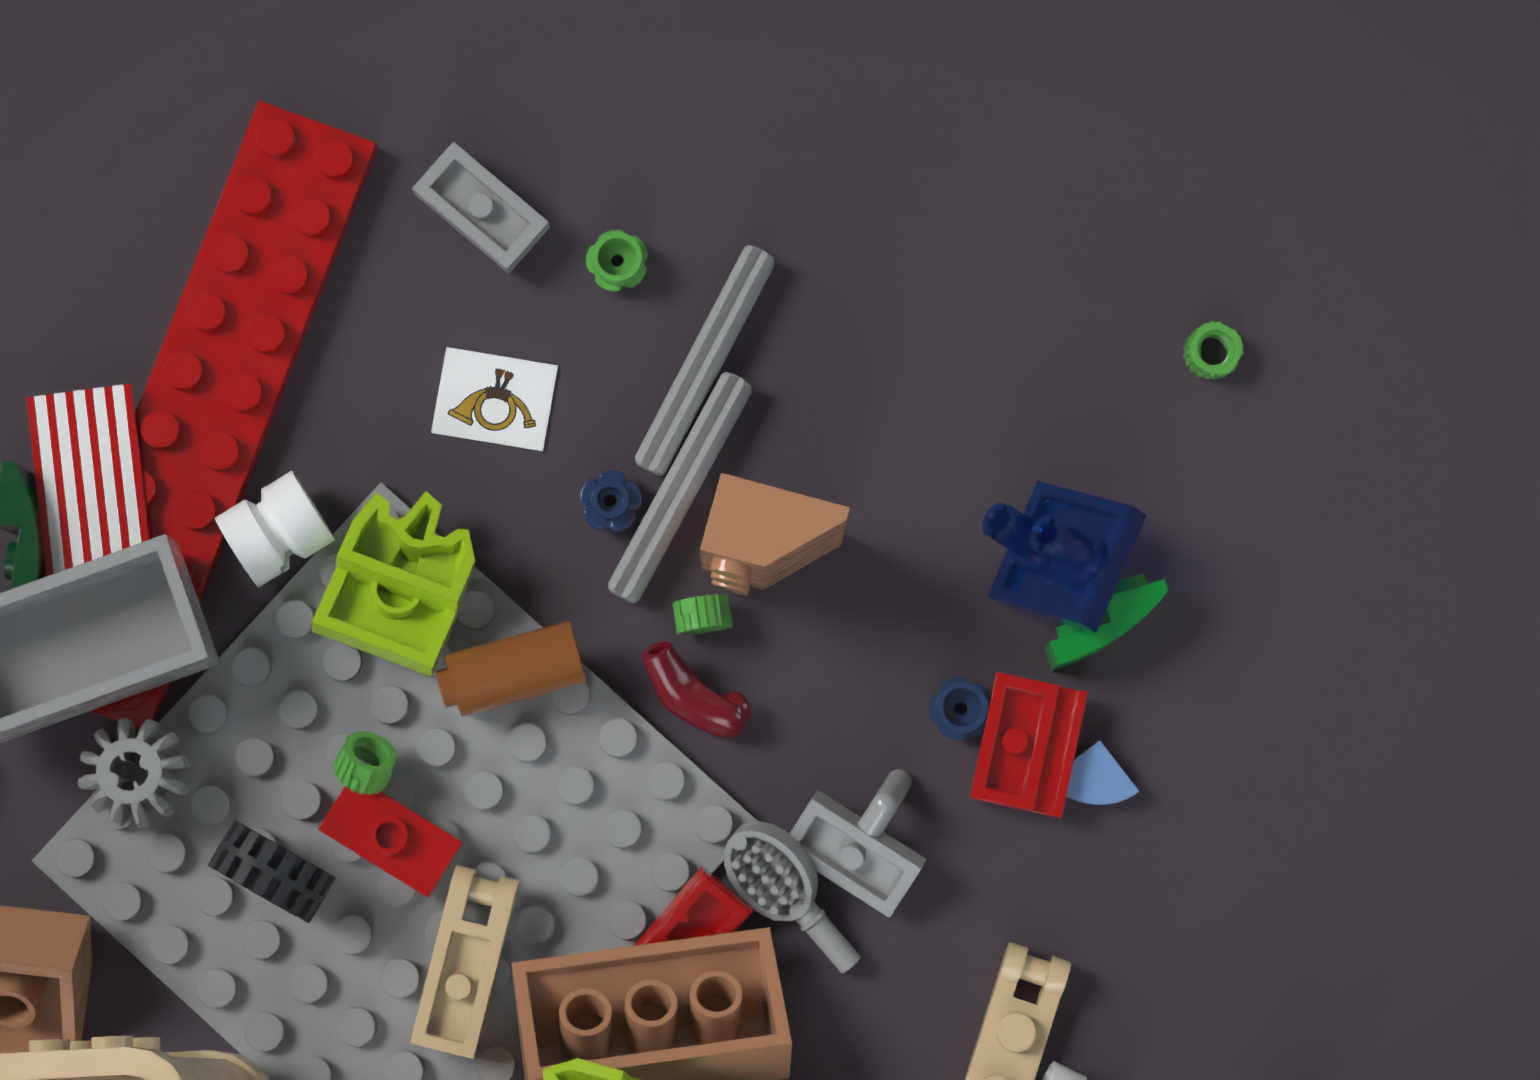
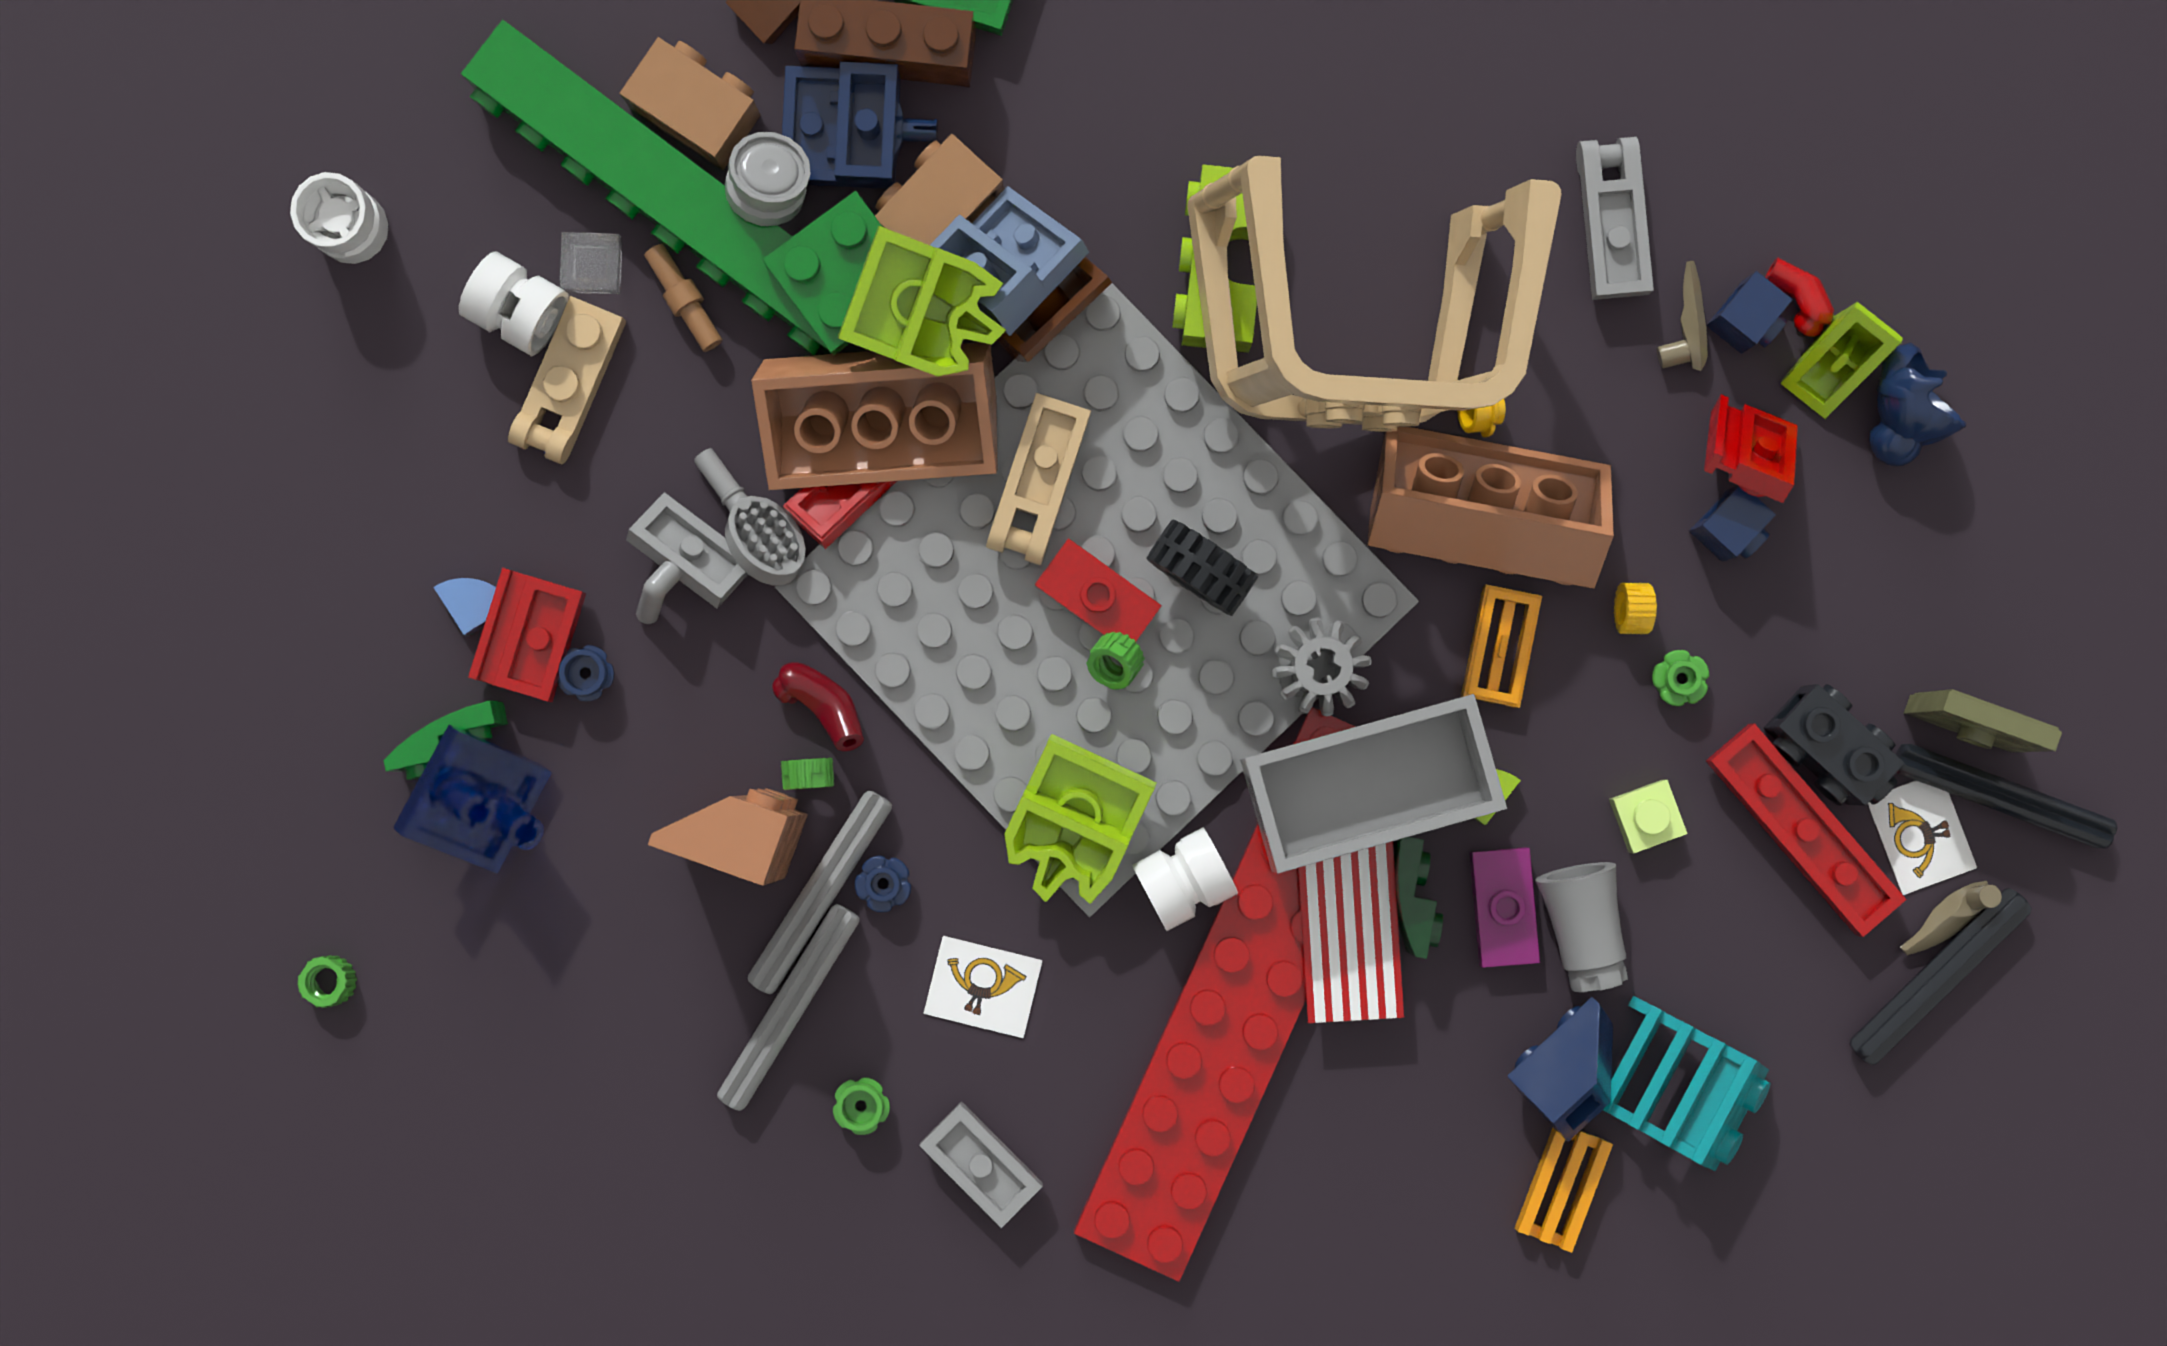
camera: 170 degrees left, 5 degrees up
dark orange brick [436,620,587,717] -> none

